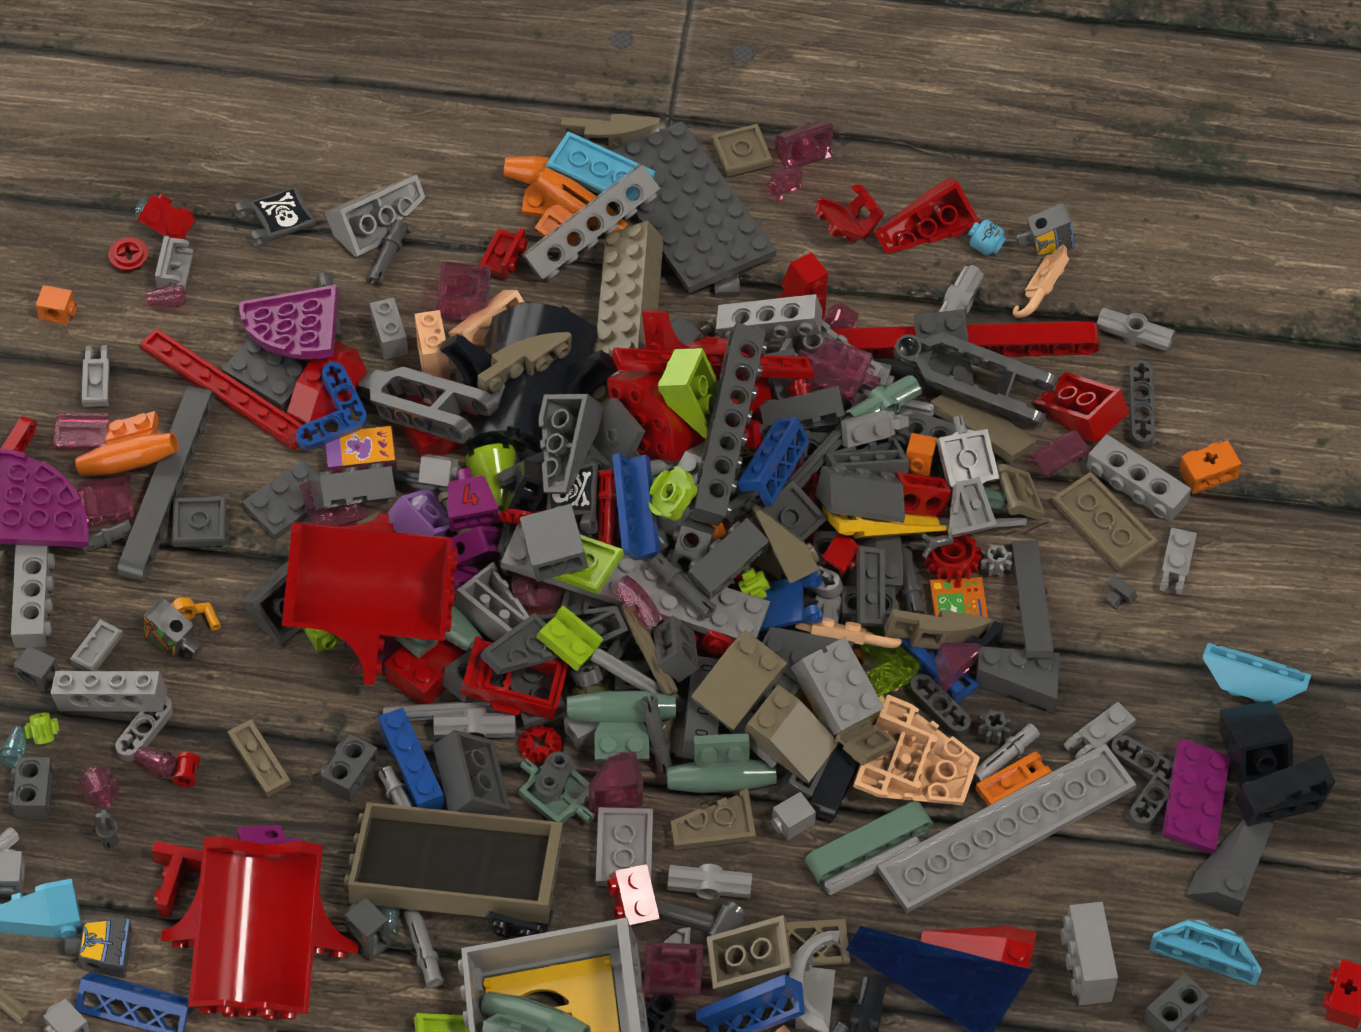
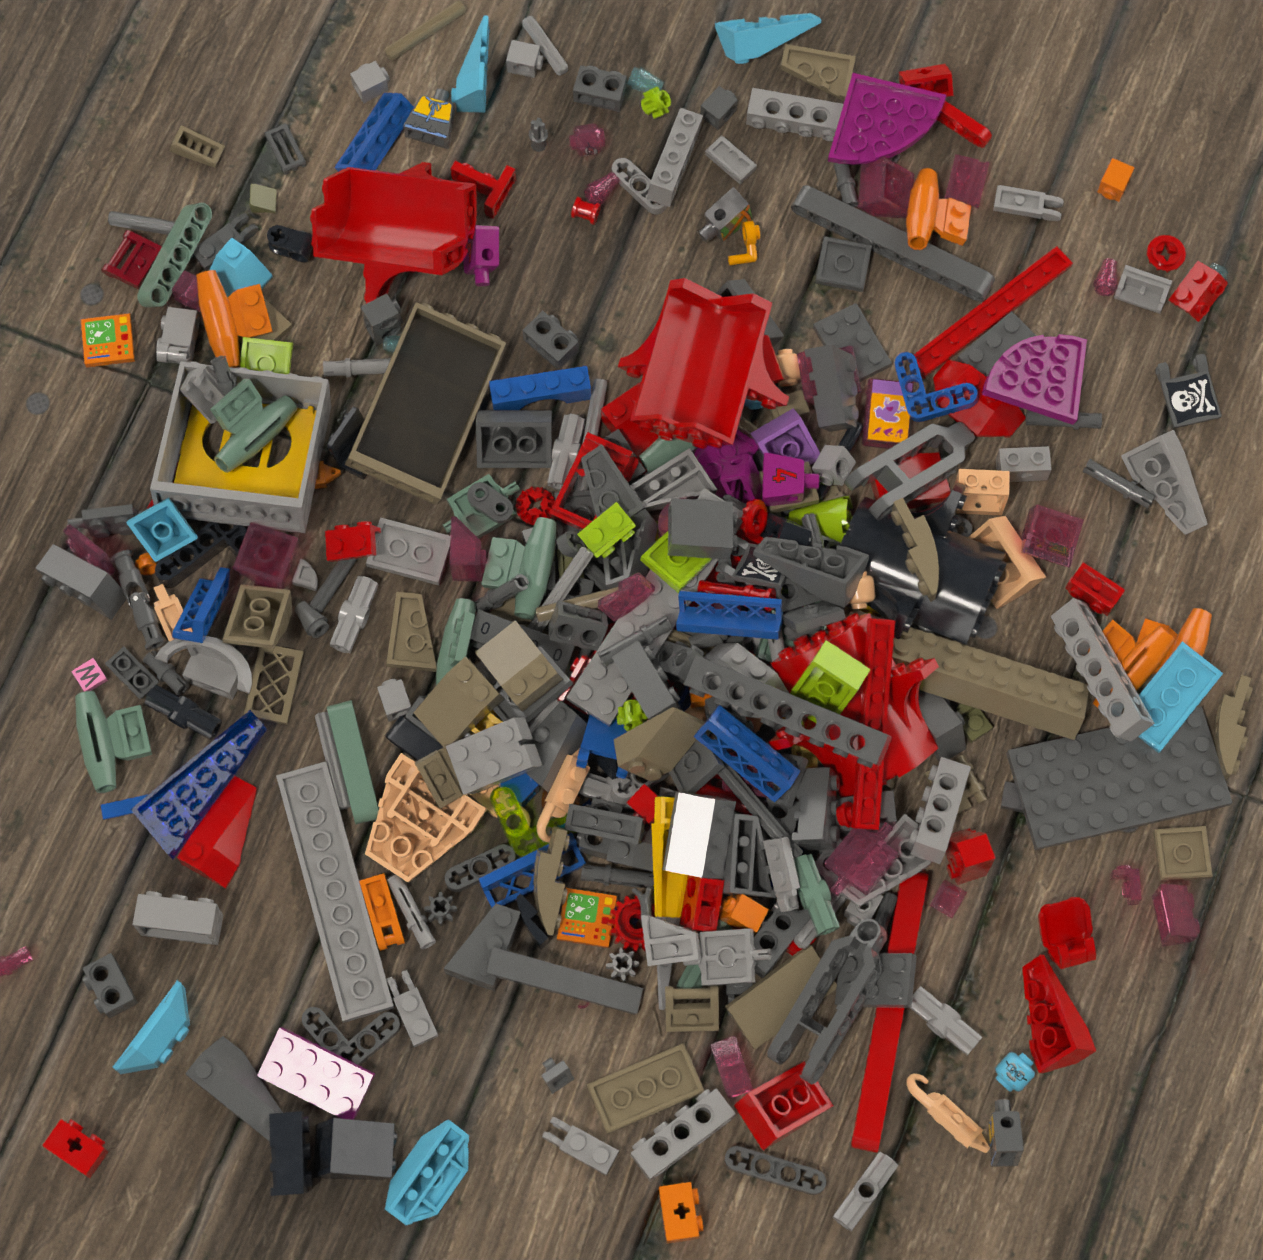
camera: 105 degrees right, 15 degrees up
dark tan plate [227,719,291,798] -> none
light grey axle [378,766,413,807] -> none
lime plate [648,467,698,521] -> none
clear pink slope [935,643,982,692] -> none

